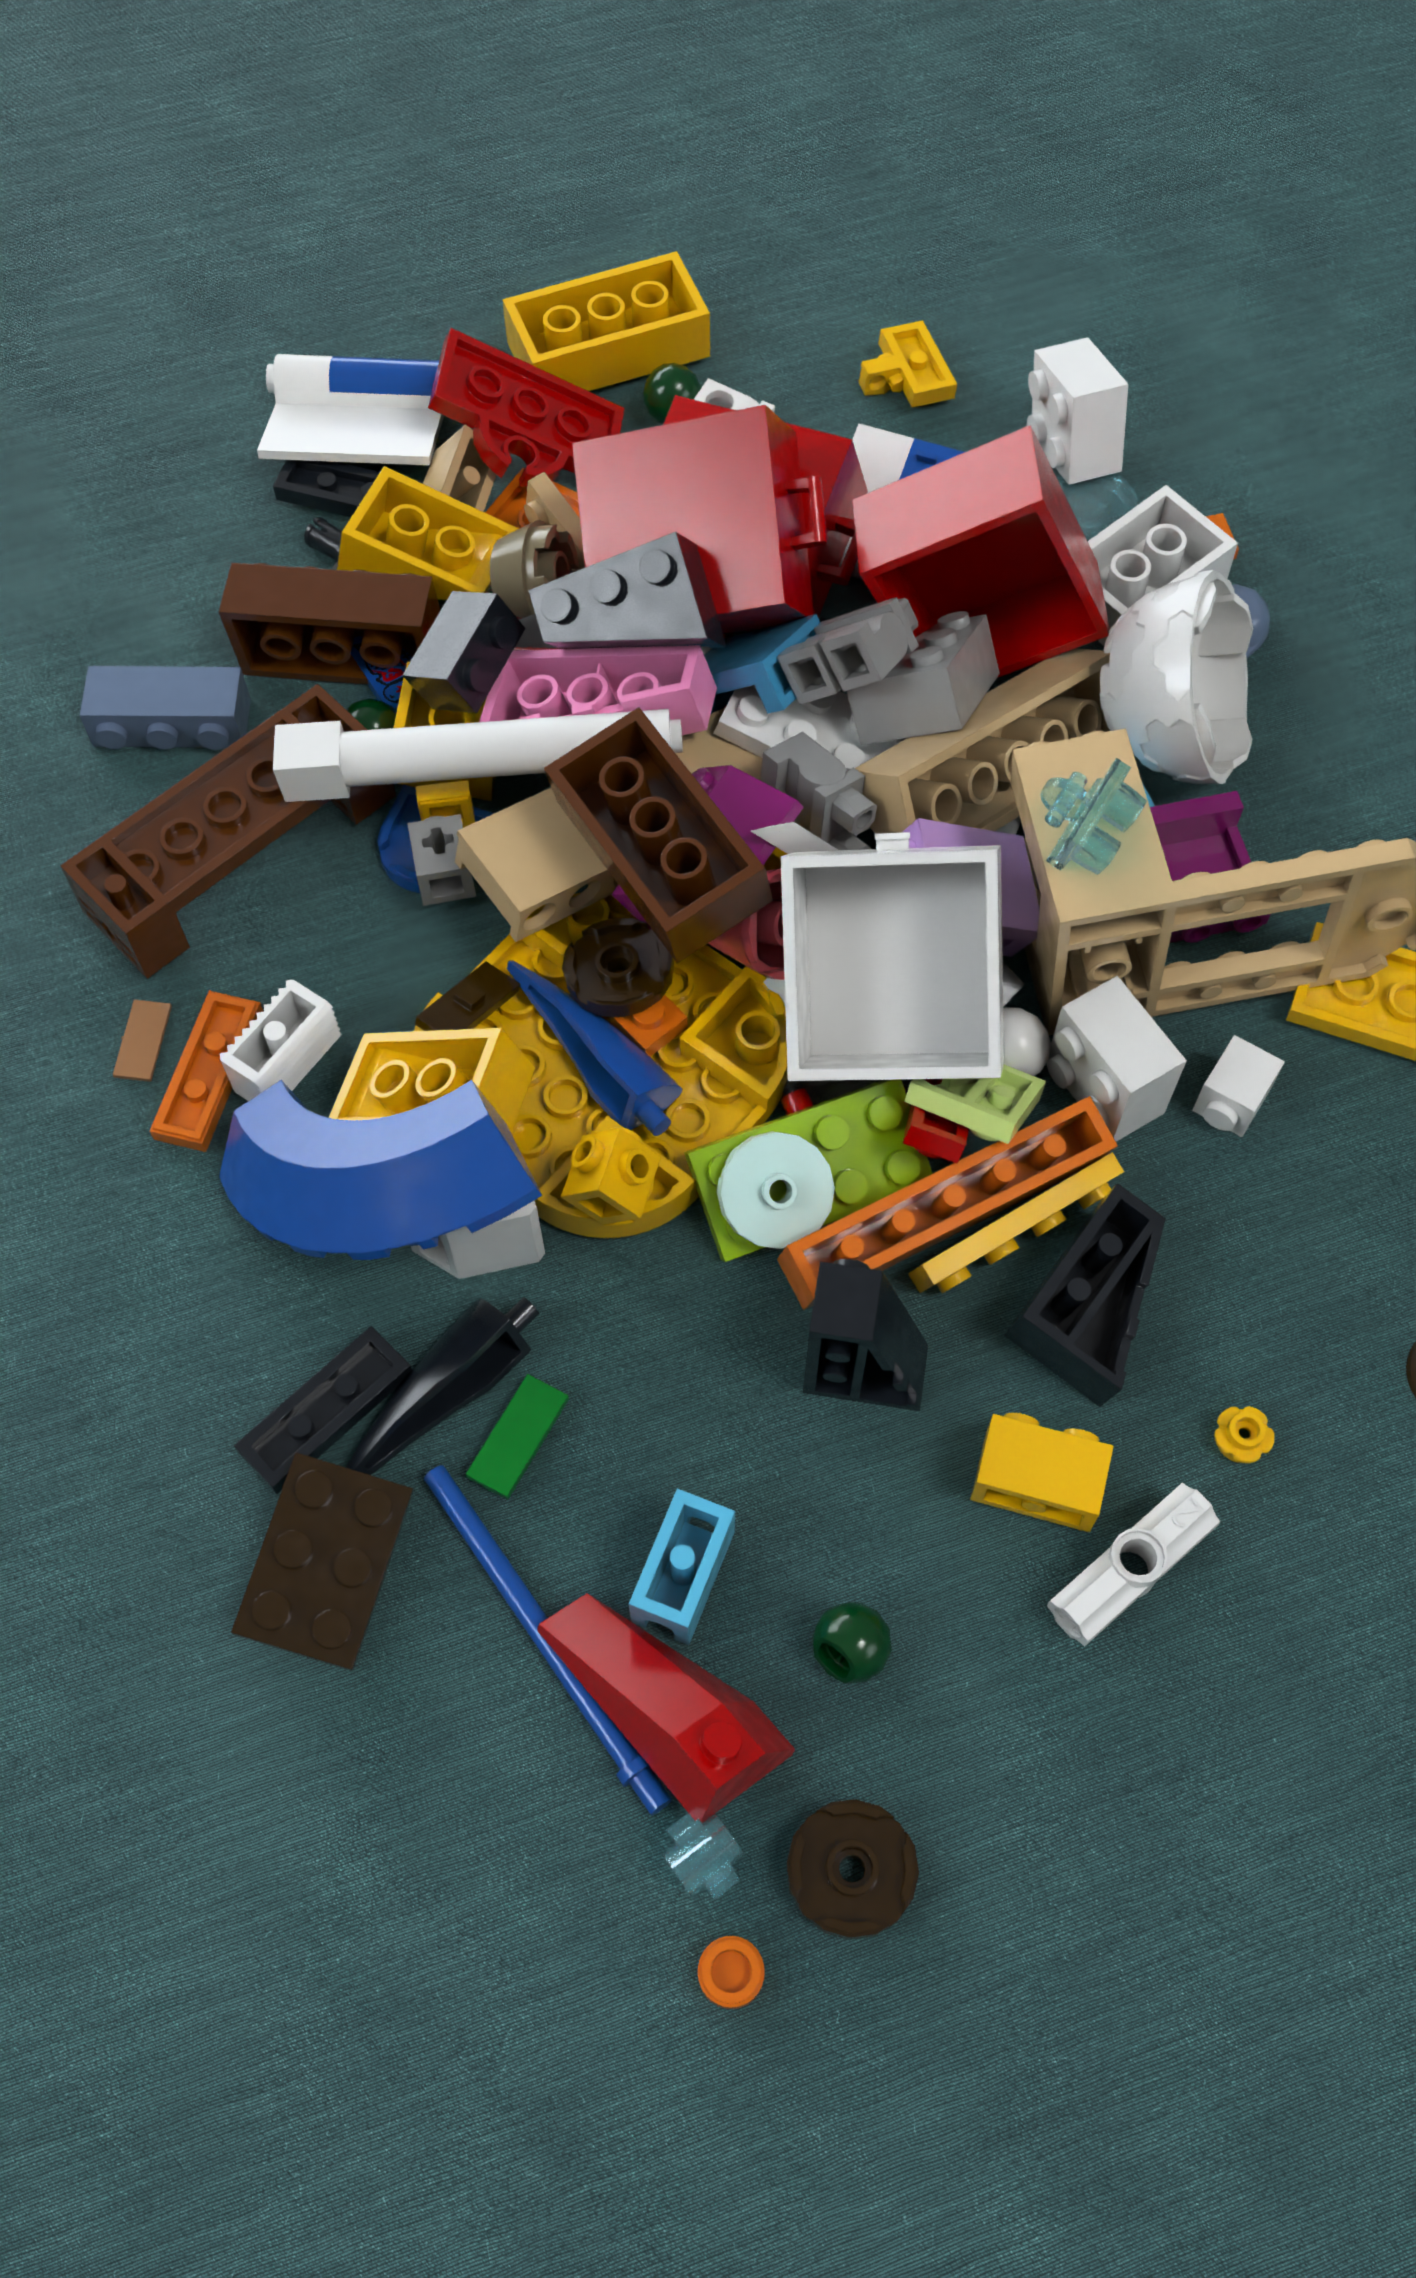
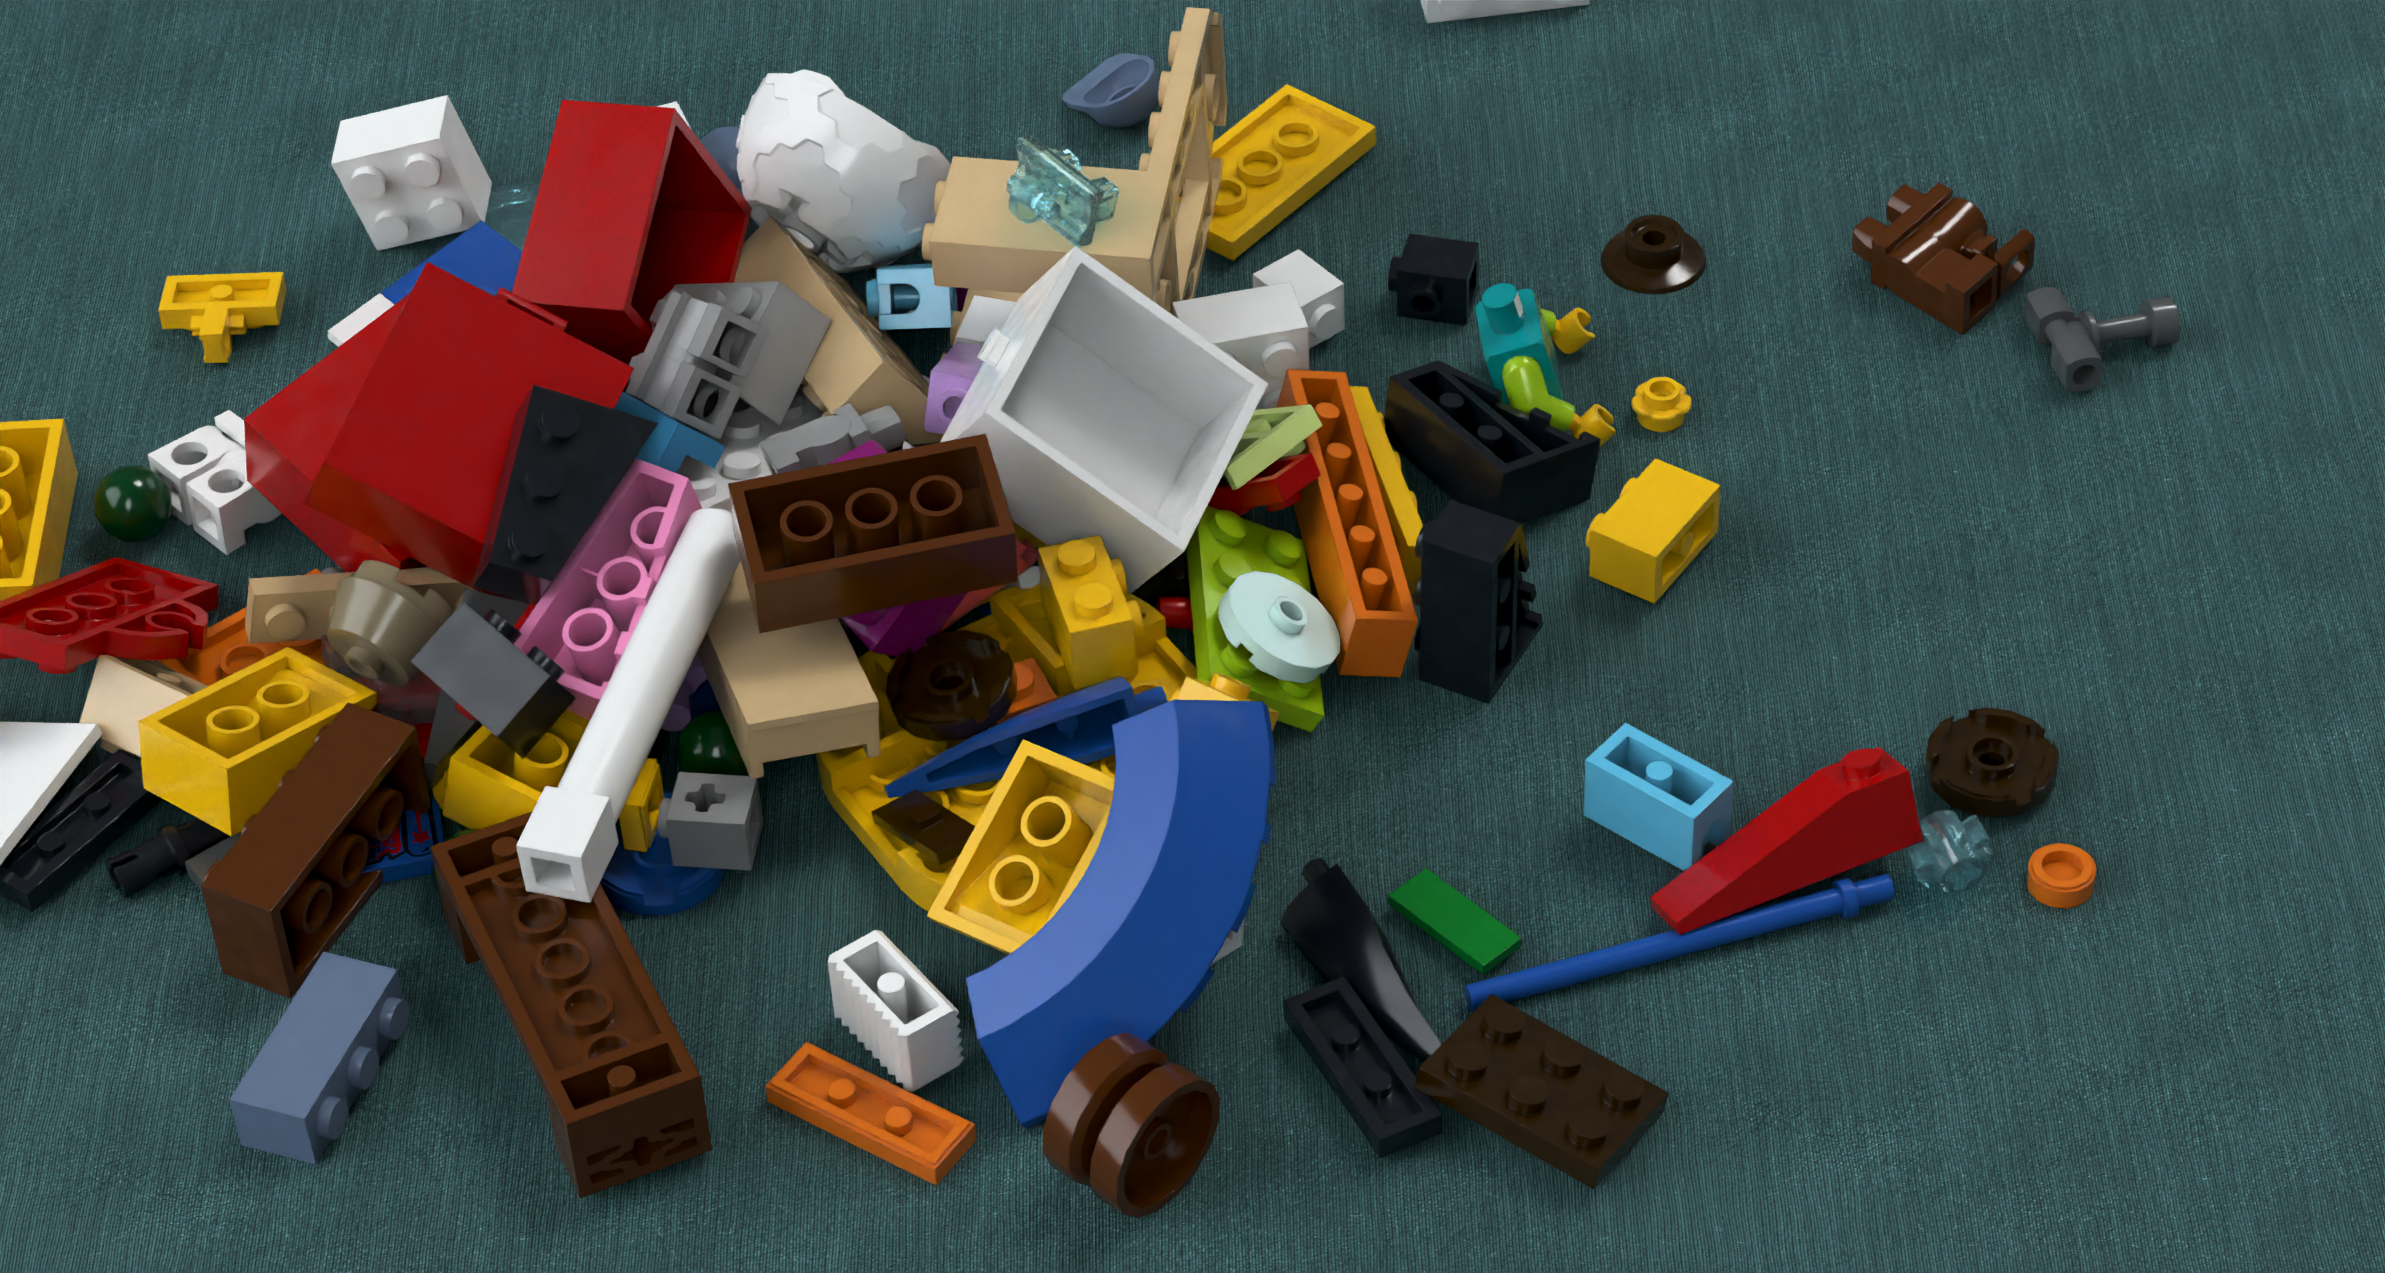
camera: 70 degrees left, 20 degrees down
medium nougat window [113,1000,172,1082] -> none
dark green piece [812,1602,892,1684] -> none
white piece [1047,1482,1220,1647] -> none
none -> yellow brick [1038,535,1144,690]
none -> reddish brown wheel [1042,1032,1220,1218]
none -> black brick [1388,234,1479,326]
none -> torso [1475,283,1616,448]

